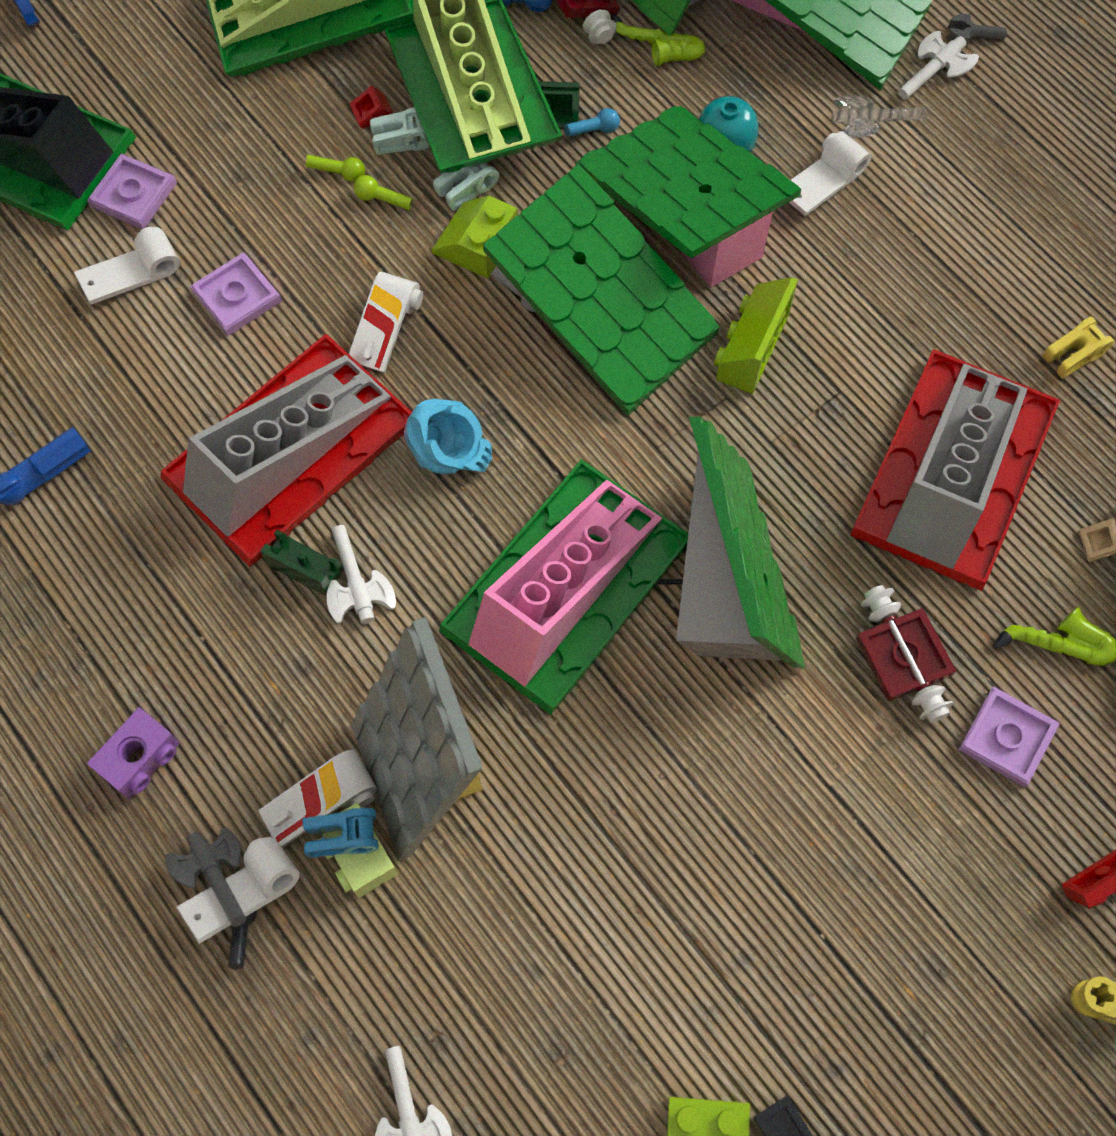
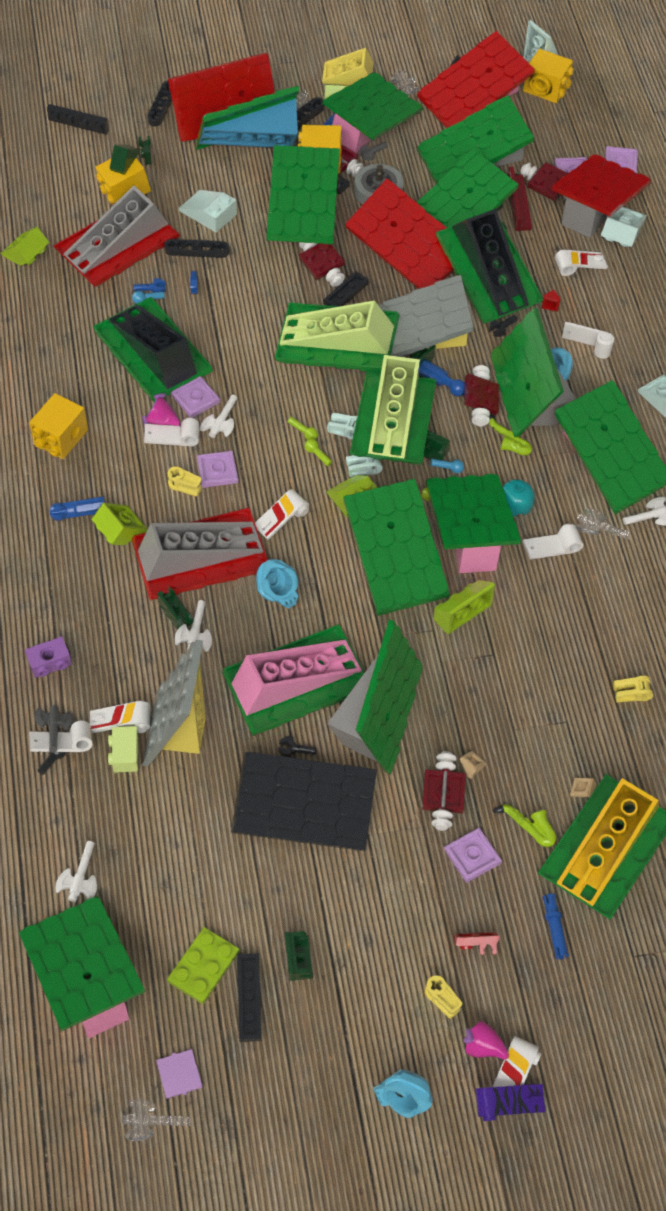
camera: 25 degrees right, 10 degrees down
dark azure piece [302,808,378,858] -> none
red slope [349,85,393,129] -> none
piece [850,349,1060,591] -> none
none -> lime slope [91,503,148,545]
none -> dark pink hat [142,393,181,426]
none -> light yellow piece [167,466,202,496]
none -> white piece [200,395,237,438]
none -> black piece [231,752,377,851]
none -> black bar [278,736,317,757]
none -> dark green hinge [285,931,313,981]
none -> tan slope [460,751,487,779]

